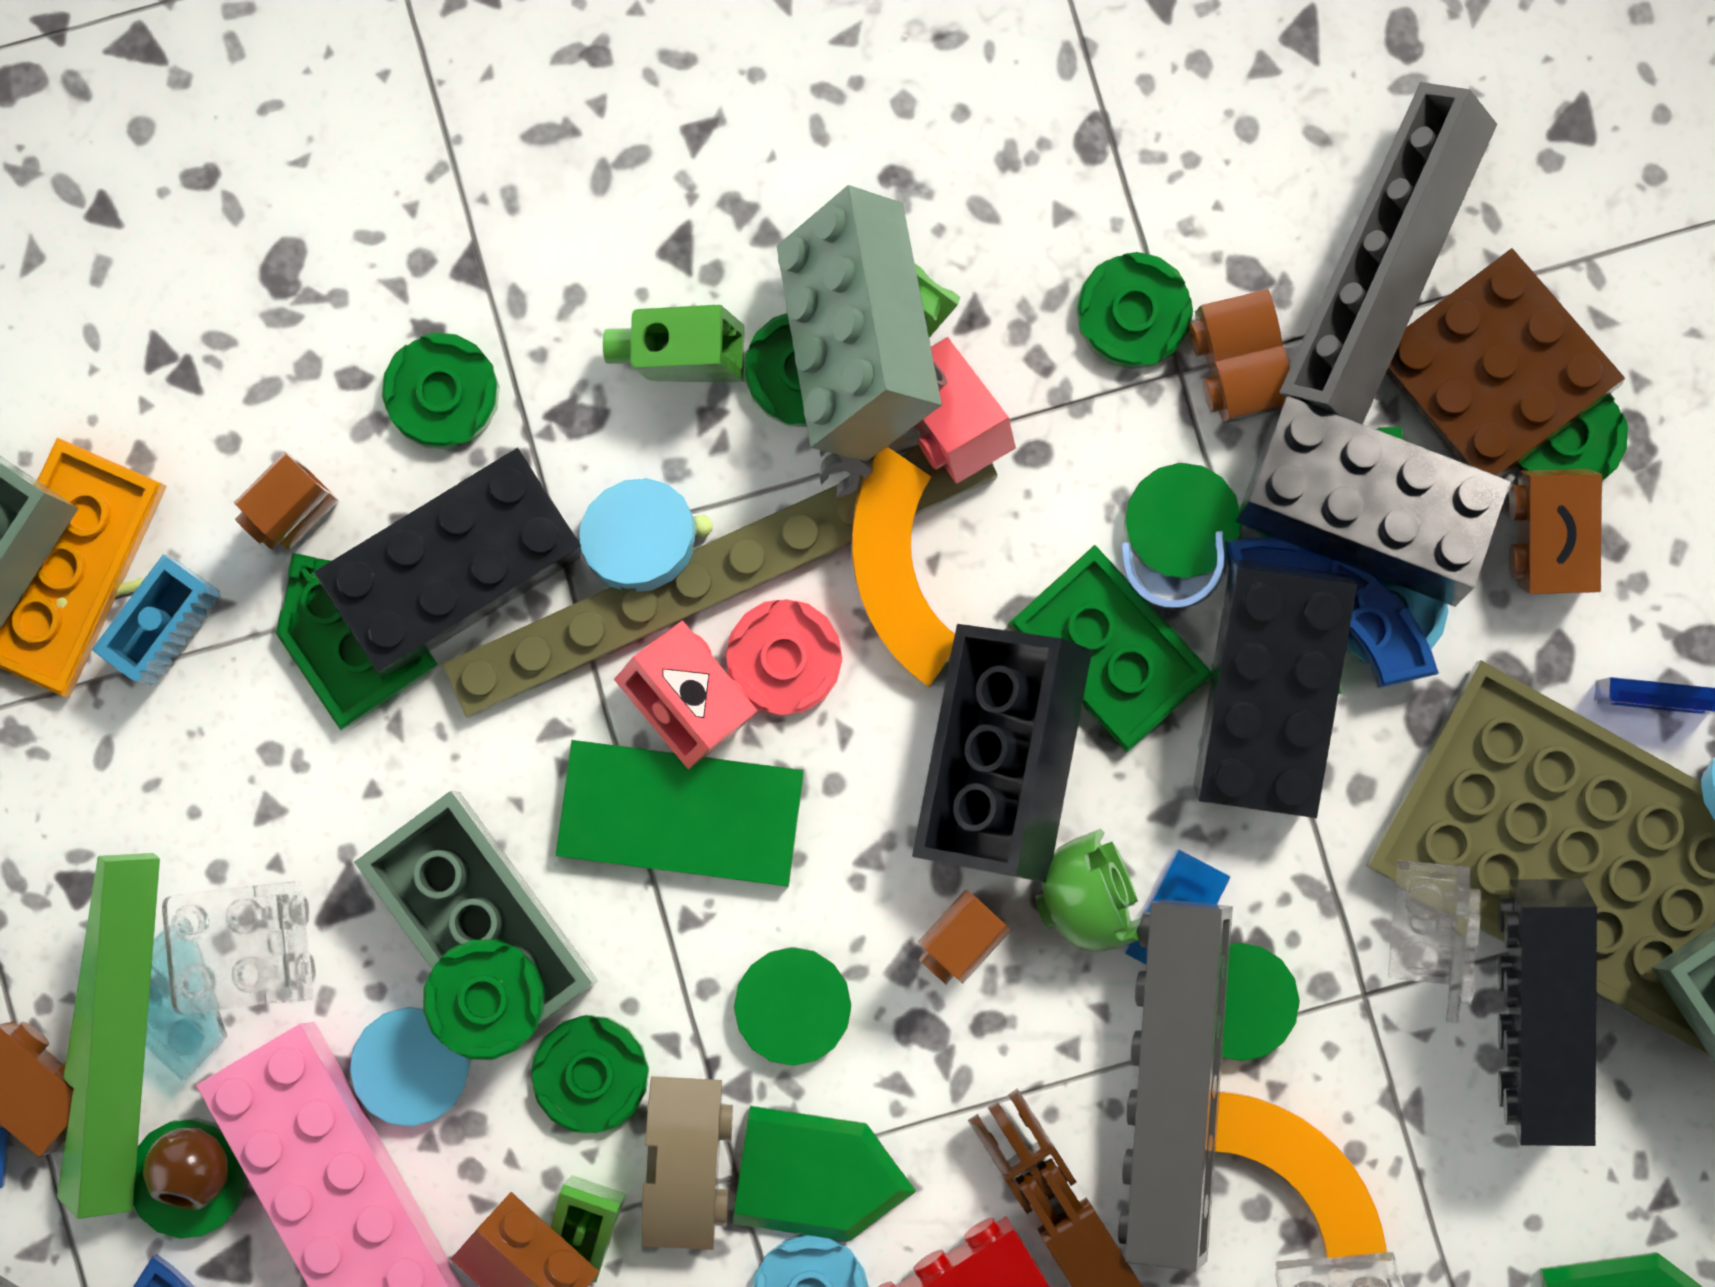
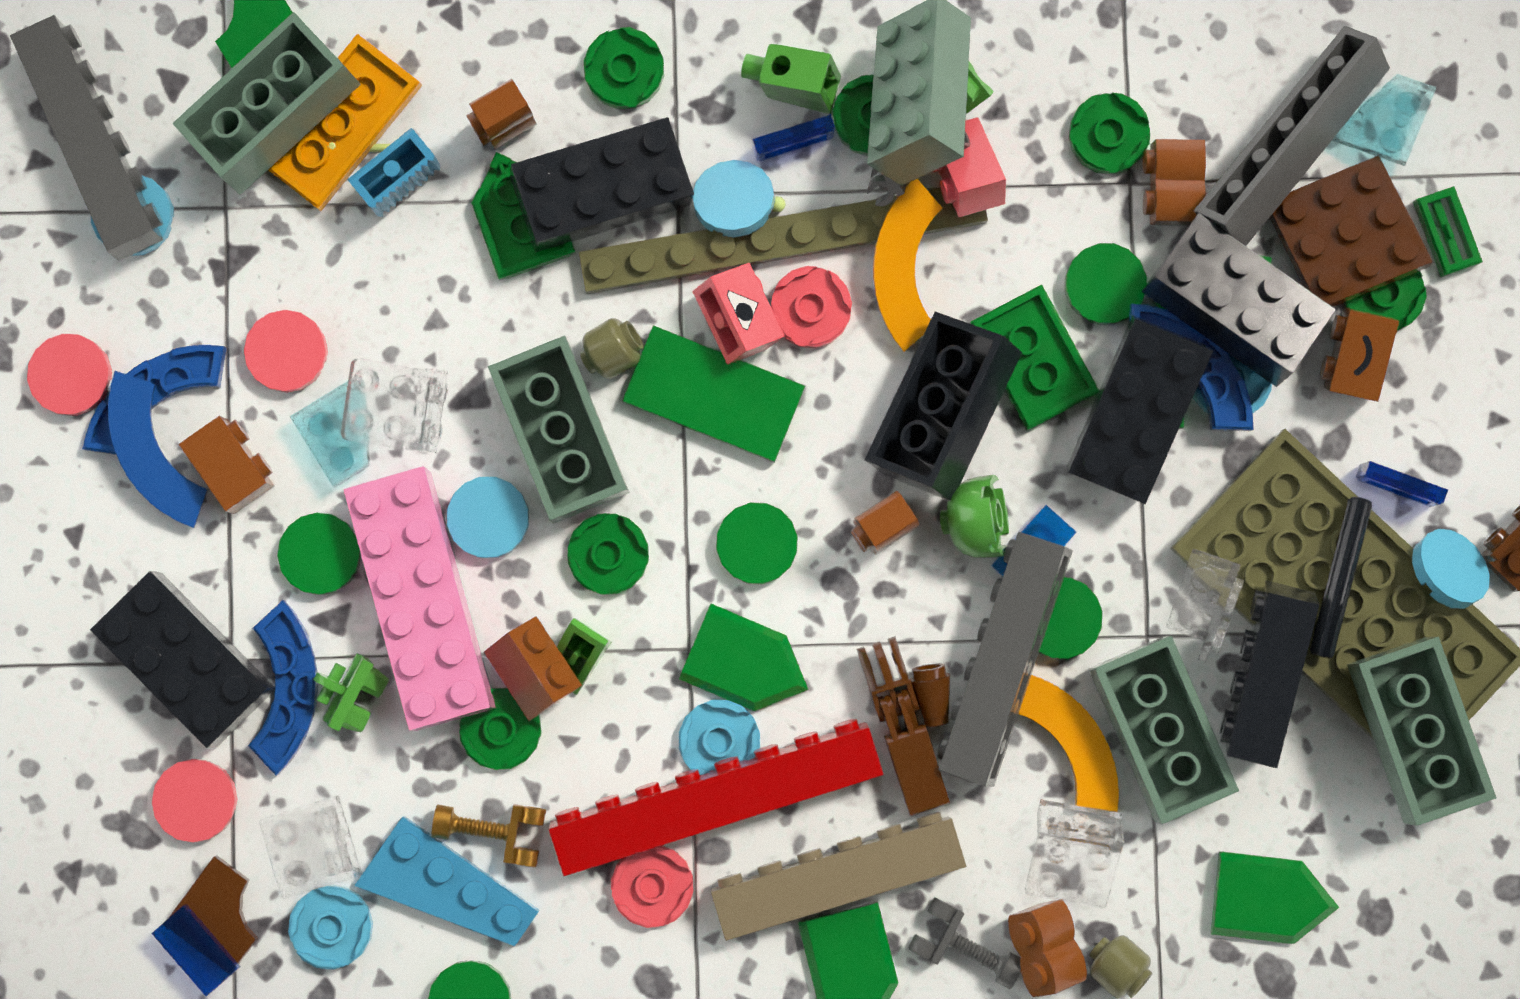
camera: 15 degrees right, 0 degrees up
bright green slope [57,853,160,1219] -> none
reddish brown piece [143,1128,229,1210] -> none
green tile [423,939,545,1060] -> none
dark tan brick [642,1076,733,1250] -> none
light blue helmet [1122,531,1226,608] -> none
none -> coral tile [244,310,328,393]
none -> olive head [580,318,644,379]
none -> clear blue tile [752,114,835,162]
none -> reddish brown cone [911,663,950,727]
none -> sand green brick [1088,636,1239,824]
none -> black axle [1310,497,1372,659]
none -> clear light blue wing [1332,74,1437,166]
none -> green tile [1413,186,1483,277]

